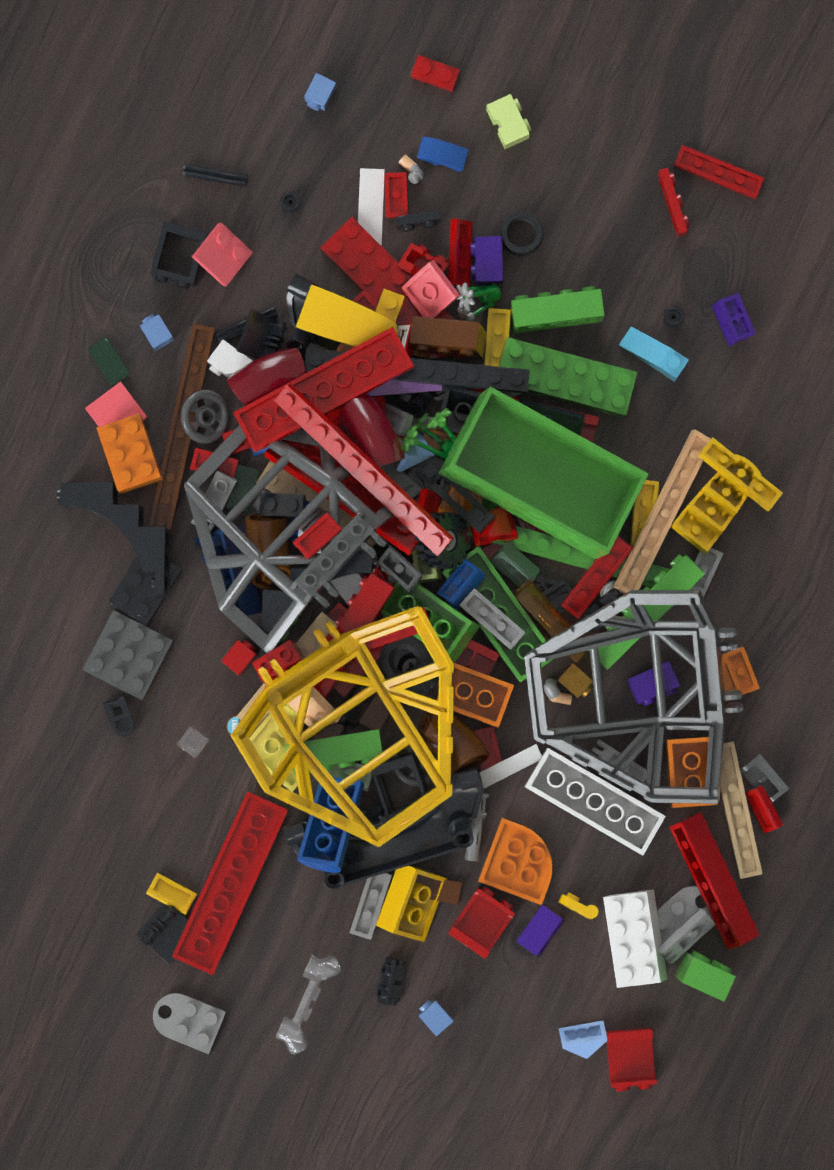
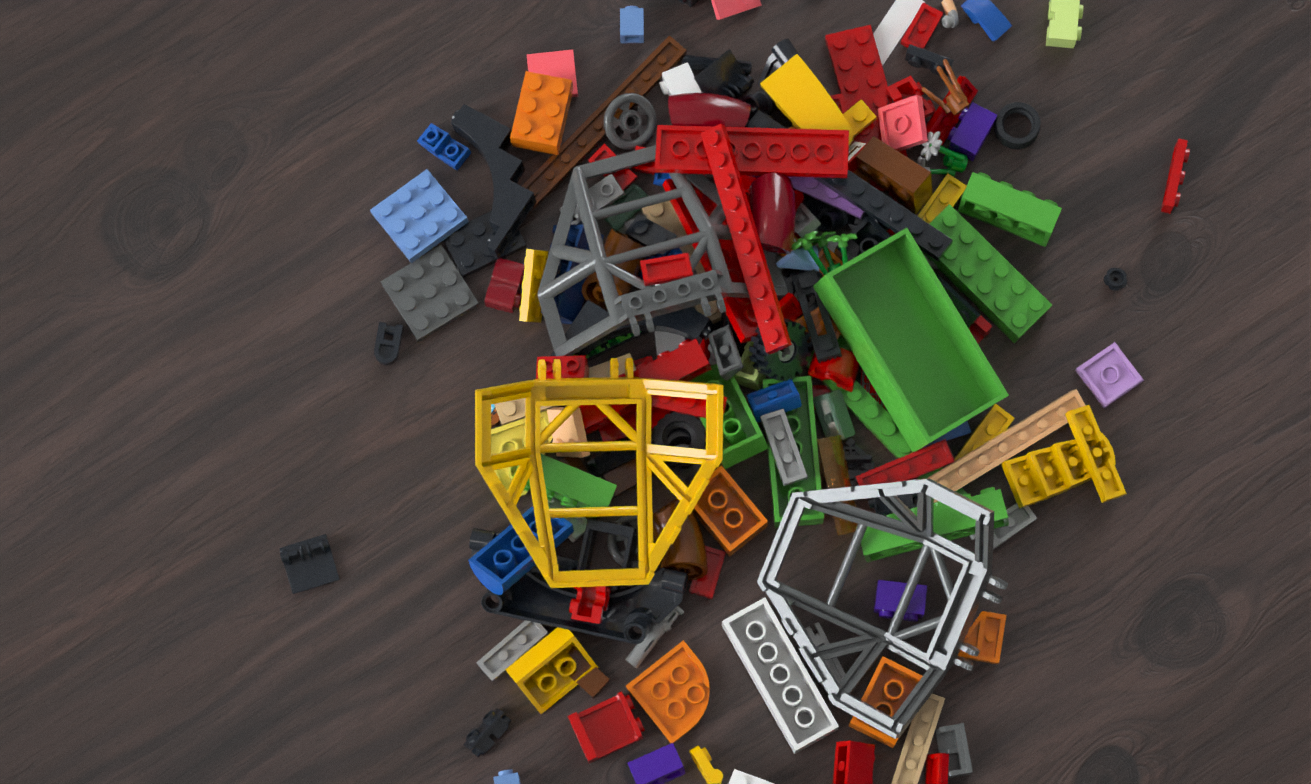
camera: 30 degrees right, 10 degrees down
clear green tile [87,337,130,387] -> none
yellow tile [146,873,197,915] -> none
light grey plate [153,993,226,1054] -> none
red plate [172,791,288,975] -> none
clear panel [176,726,210,758] -> none
red brick [221,640,258,677] -> none
clear plate [275,955,341,1054] -> none
red panel [455,640,500,676] -> none
white sticker [480,744,542,788] -> none
arm [544,678,572,705] -> none
pearl gold brick [557,664,593,698] -> none
medium azure slope [619,327,689,382] -> none
red tile [673,145,765,200] -> none
dark purple hinge [712,293,756,347] -> none
none -> medium blue plate [370,169,469,263]
none -> blue slope [417,123,471,171]
none -> dark red brick [484,258,525,313]
none -> yellow plate [519,249,548,323]
none -> red cylinder [569,586,610,624]
none -> dark orange plant [922,59,970,116]
none -> lavender tile [1075,342,1144,408]

